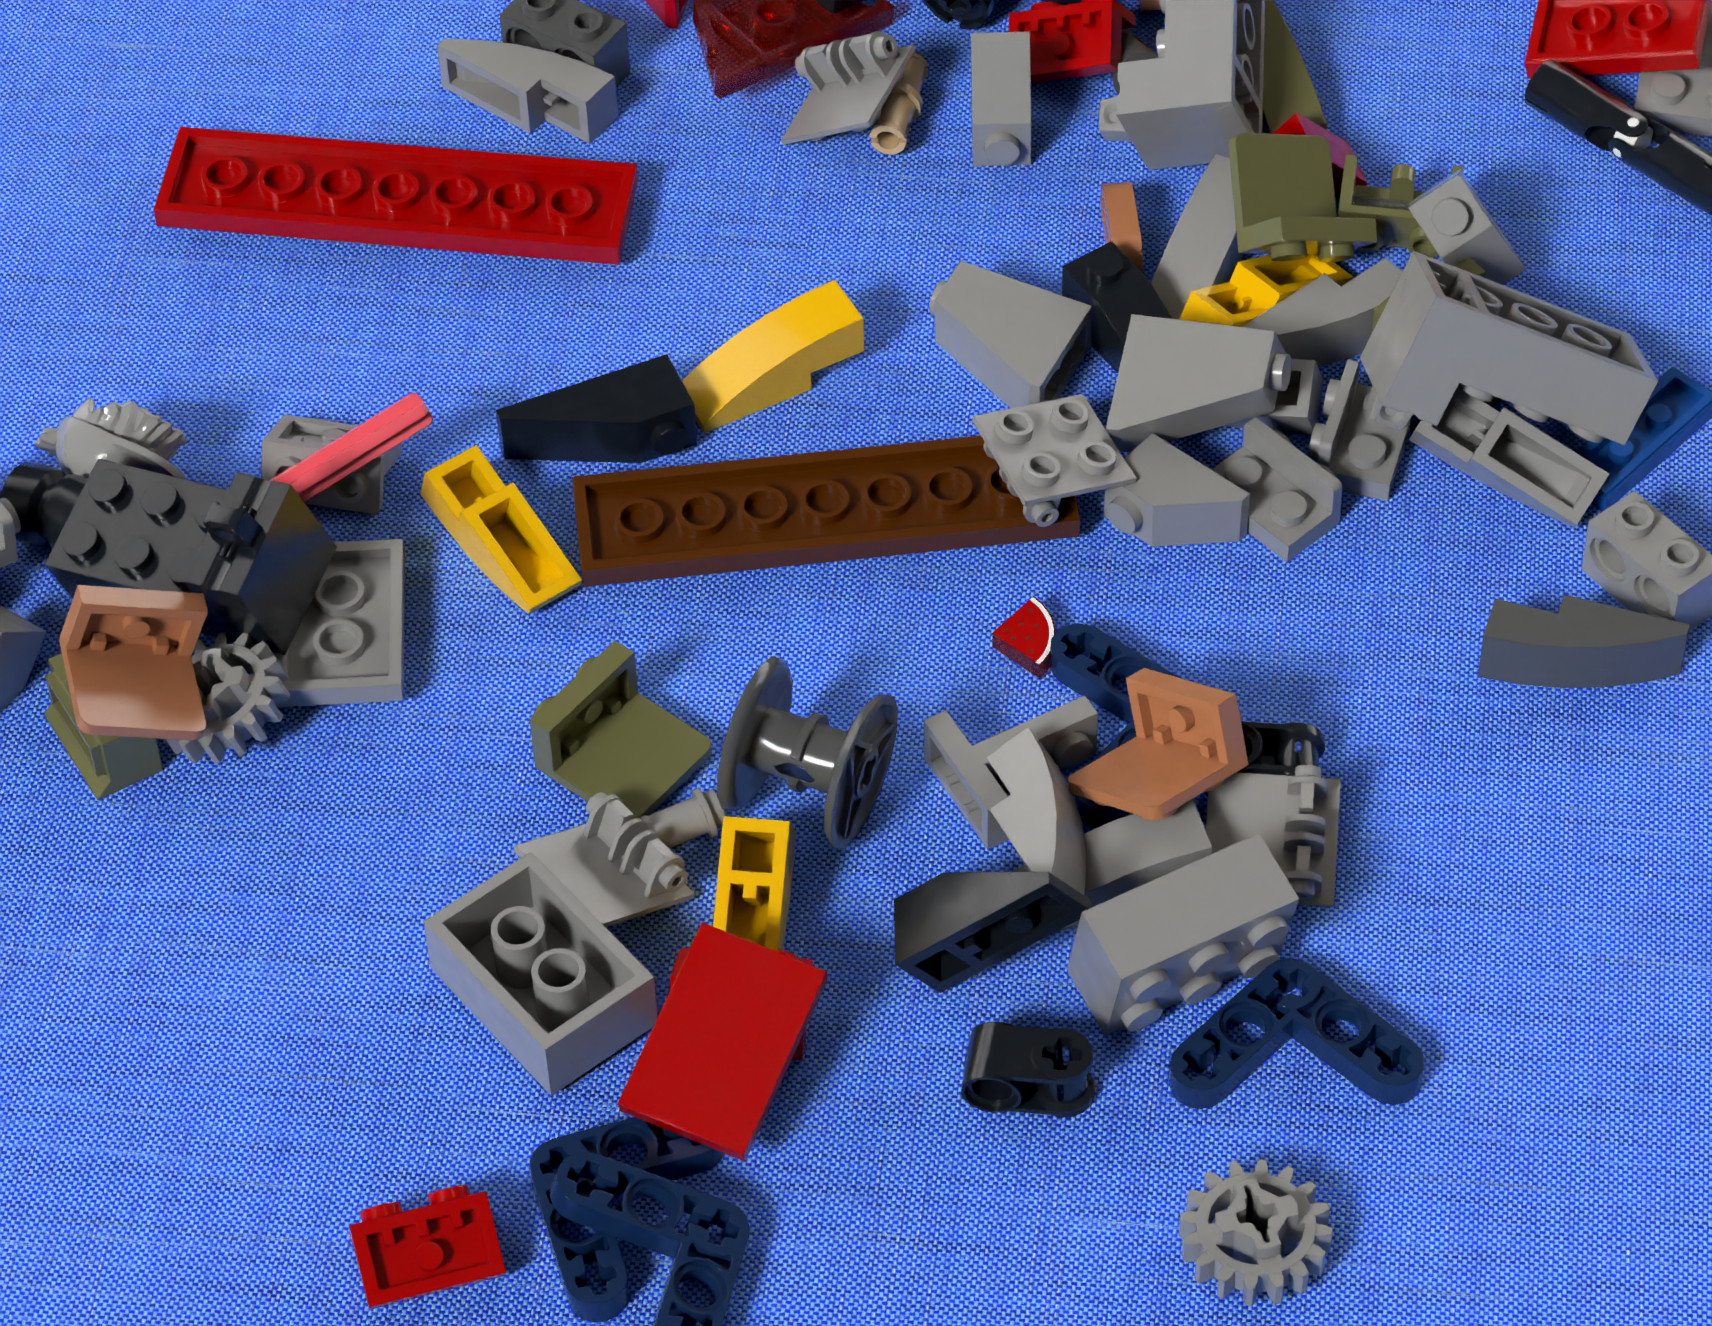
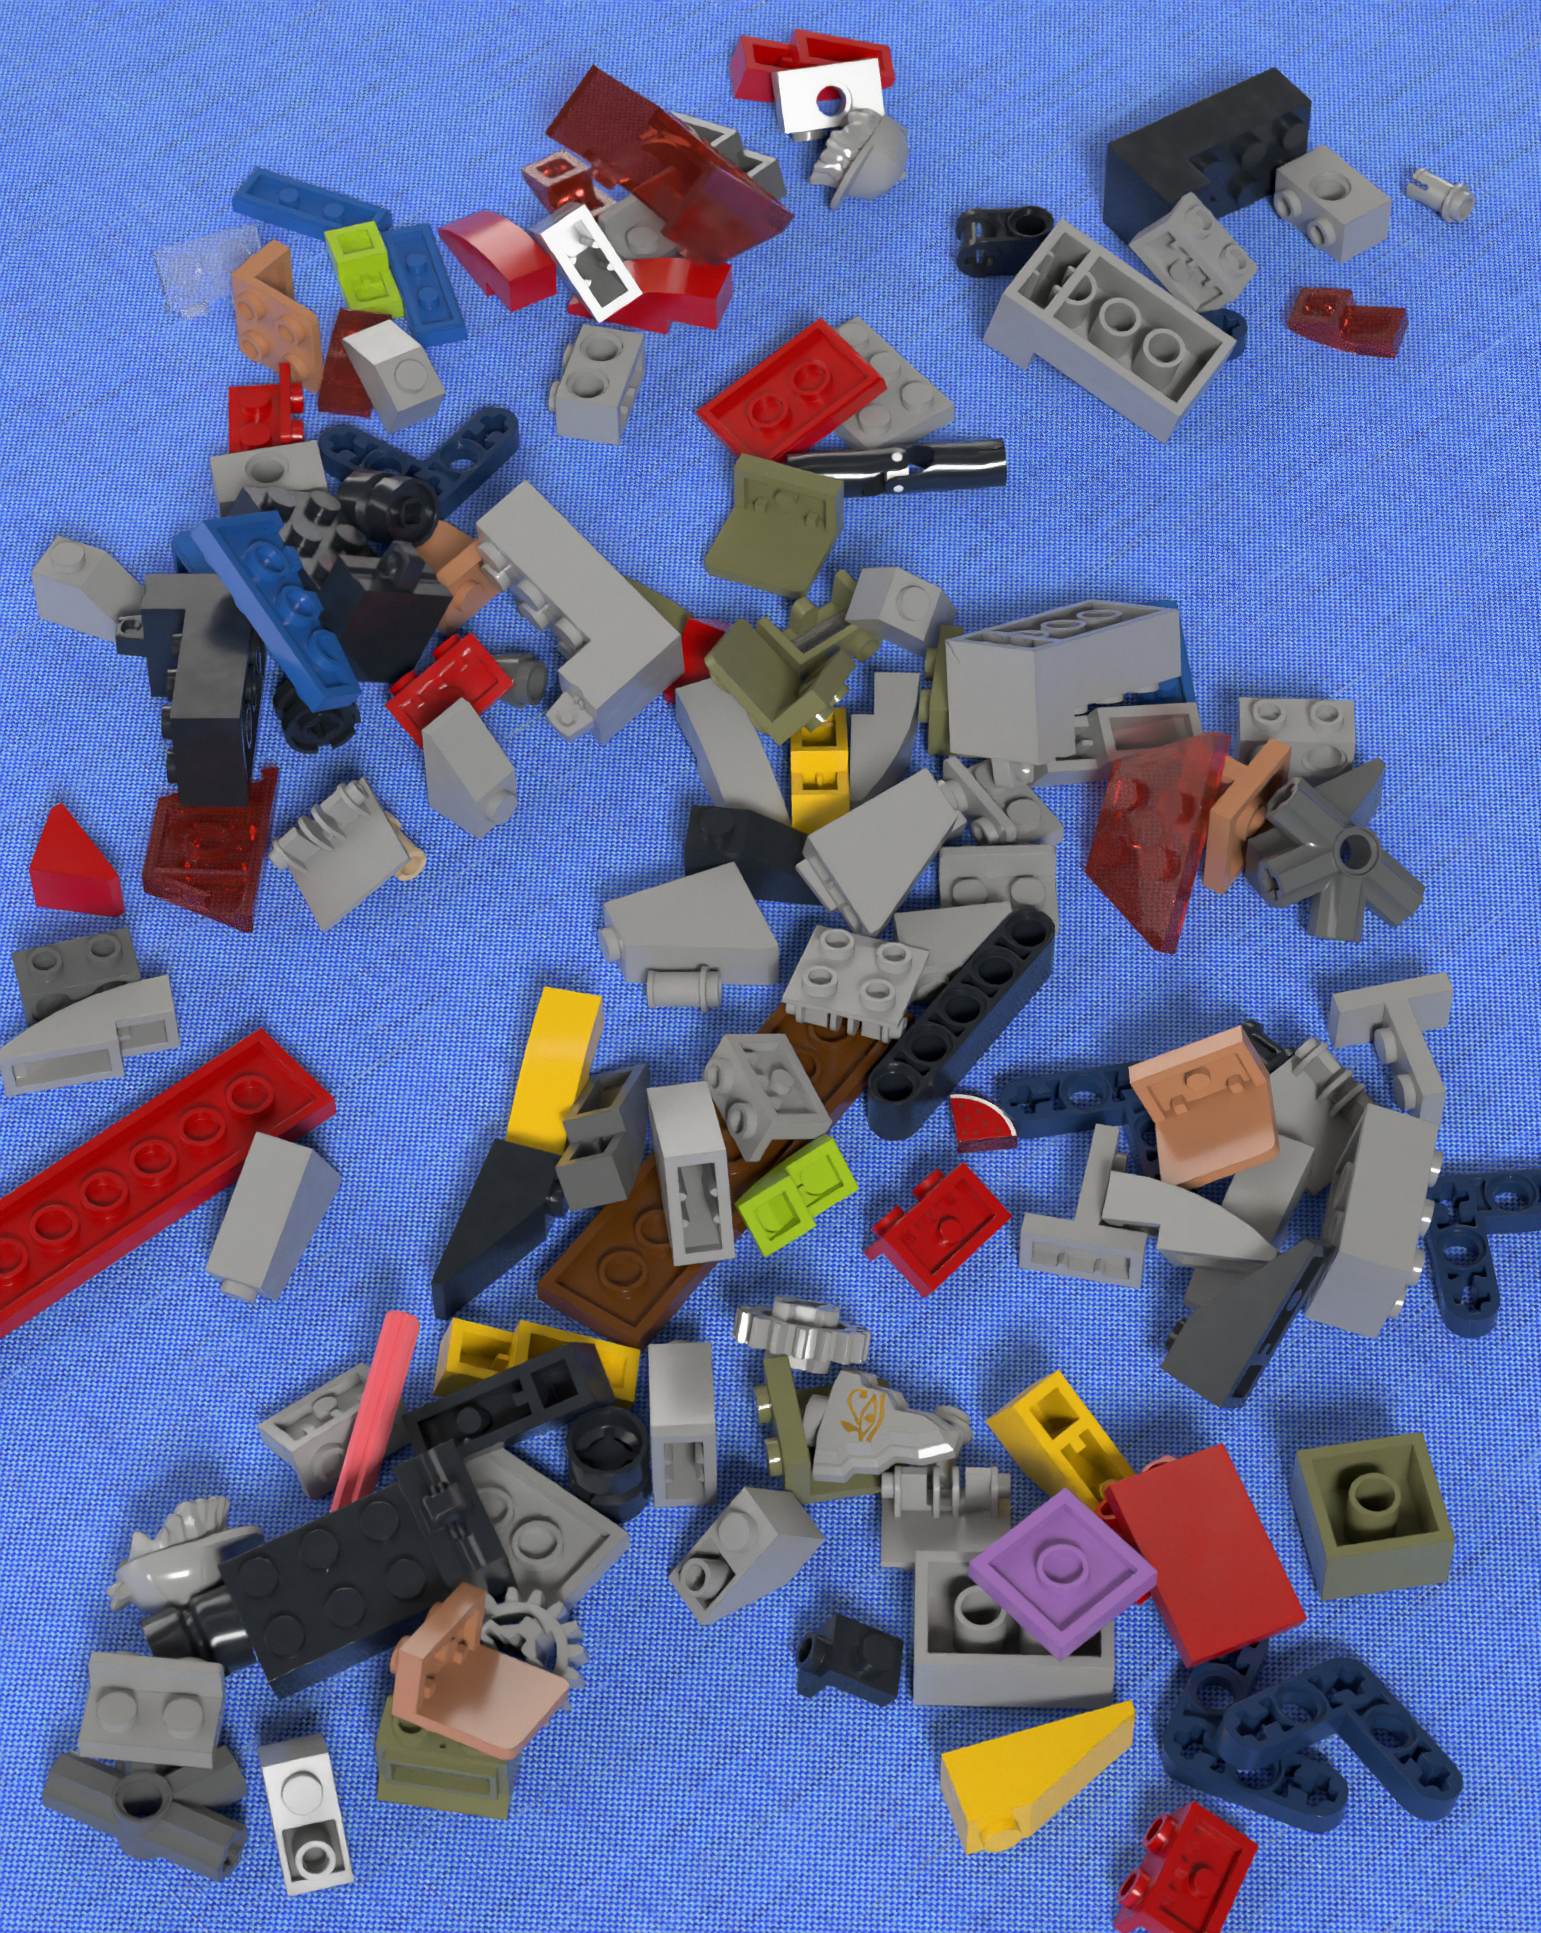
camera: 50 degrees left, 0 degrees up
dark grey piece [717,656,898,849] -> none
black piece [961,1022,1095,1118] -> none
nougat beam [1100,181,1143,272] -> none
none -> light grey slope [204,1131,343,1304]
none -> black slope [401,1341,617,1462]
none -> dark grey slope [555,1063,650,1212]
none -> black wheel [565,1406,652,1524]
none -> light grey slope [646,1080,736,1266]
none -> light grey pin [647,966,722,1013]
none -> light grey slope [648,1340,718,1507]
none -> light grey slope [668,1487,826,1625]
none -> light grey bracket [702,1034,832,1162]
none -> olive bracket [705,453,844,599]
none -> light grey gear [732,1295,872,1374]
none -> lime slope [734,1133,859,1258]
none -> black bracket [795,1613,904,1708]
none -> light grey rock [803,1367,961,1483]
none -> red bracket [863,1162,1012,1298]
none -> black beam [868,909,1055,1141]
none -> yellow slope [940,1700,1136,1855]
none -> medium lavender plate [969,1487,1158,1662]
none -> clear red wing [1085,731,1232,954]
none -> nougat bracket [1178,737,1292,895]
none -> dark grey piece [1257,777,1426,943]
none -> olive brick [1290,1432,1455,1601]
none -> light grey bracket [1327,972,1454,1128]

